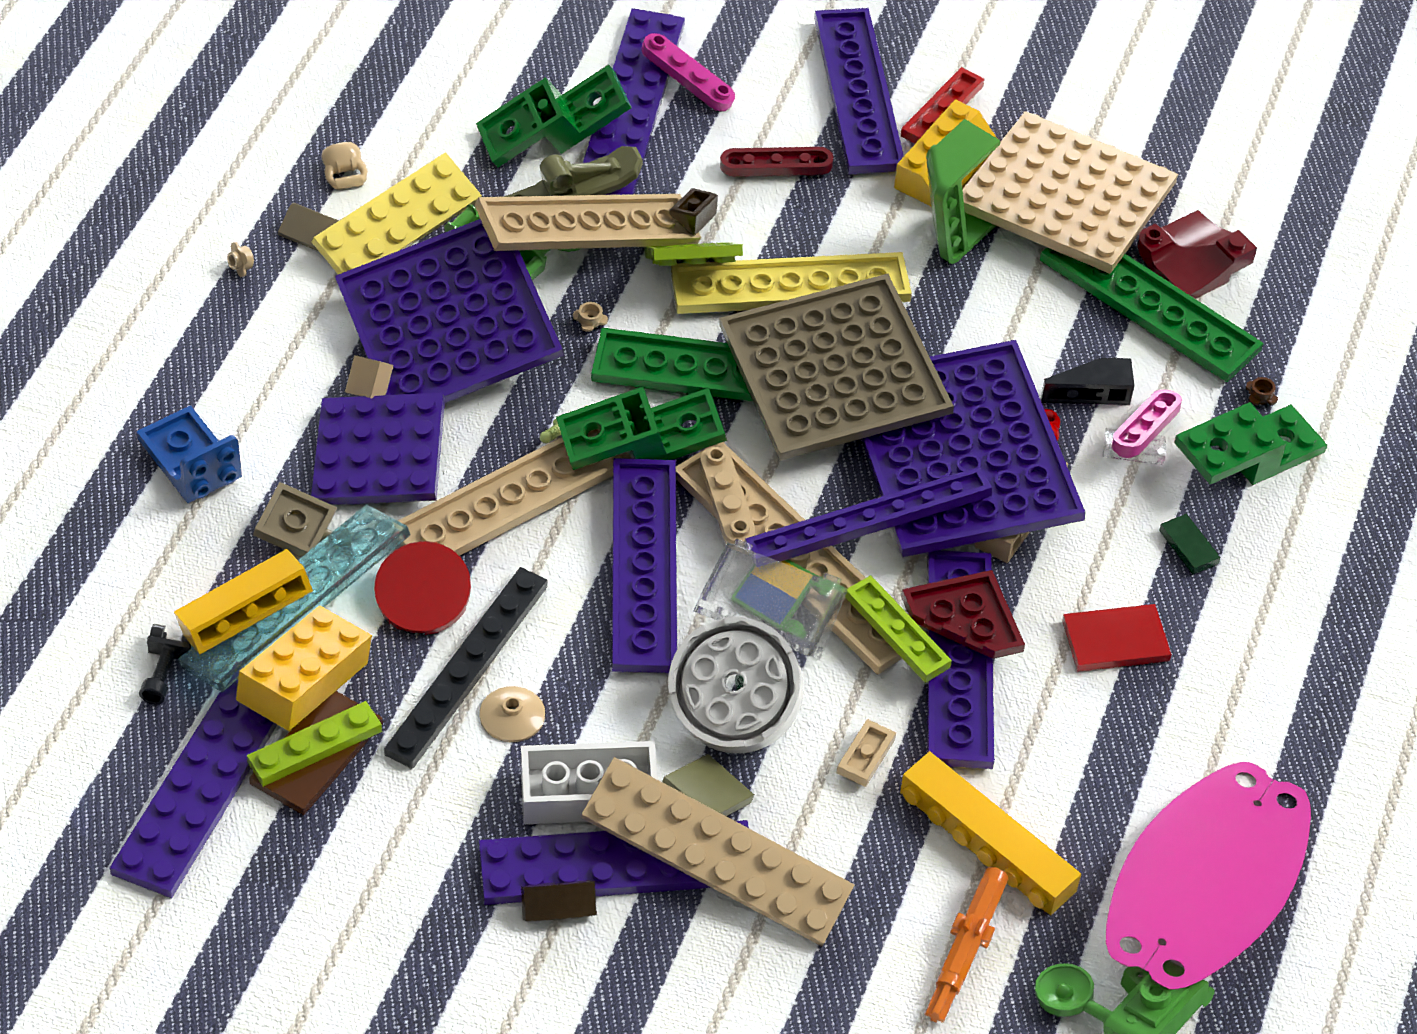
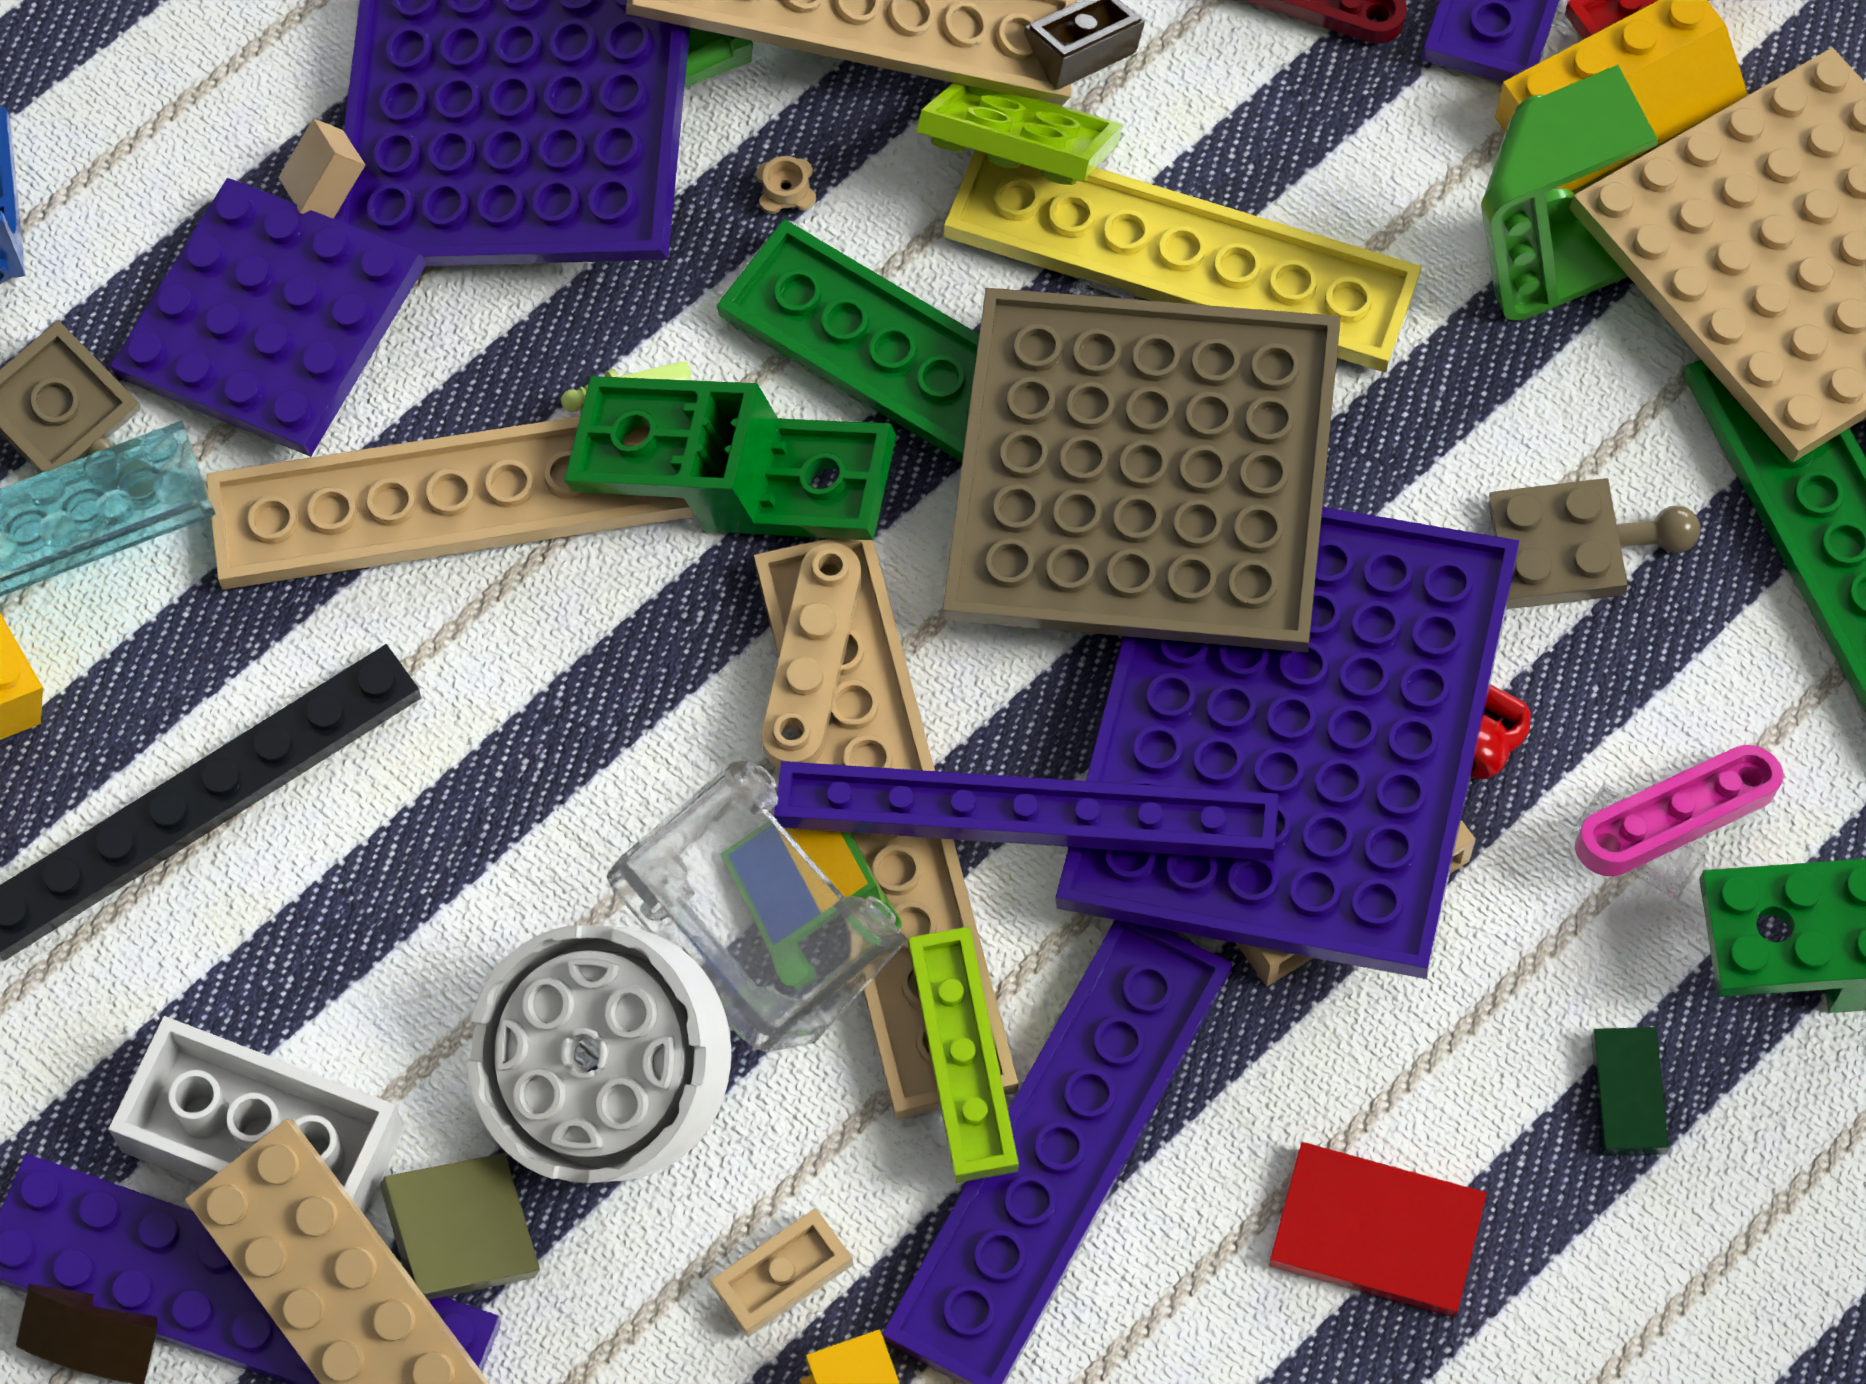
camera: 30 degrees right, 15 degrees up
red tile [374,541,471,635] -> none
tan dish [480,686,545,742] -> none
dark purple plate [612,458,677,673] -> none
dark red plate [901,570,1025,659] -> none
black slope [1040,357,1135,405] -> none
none -> dark tan plate [1489,478,1701,609]

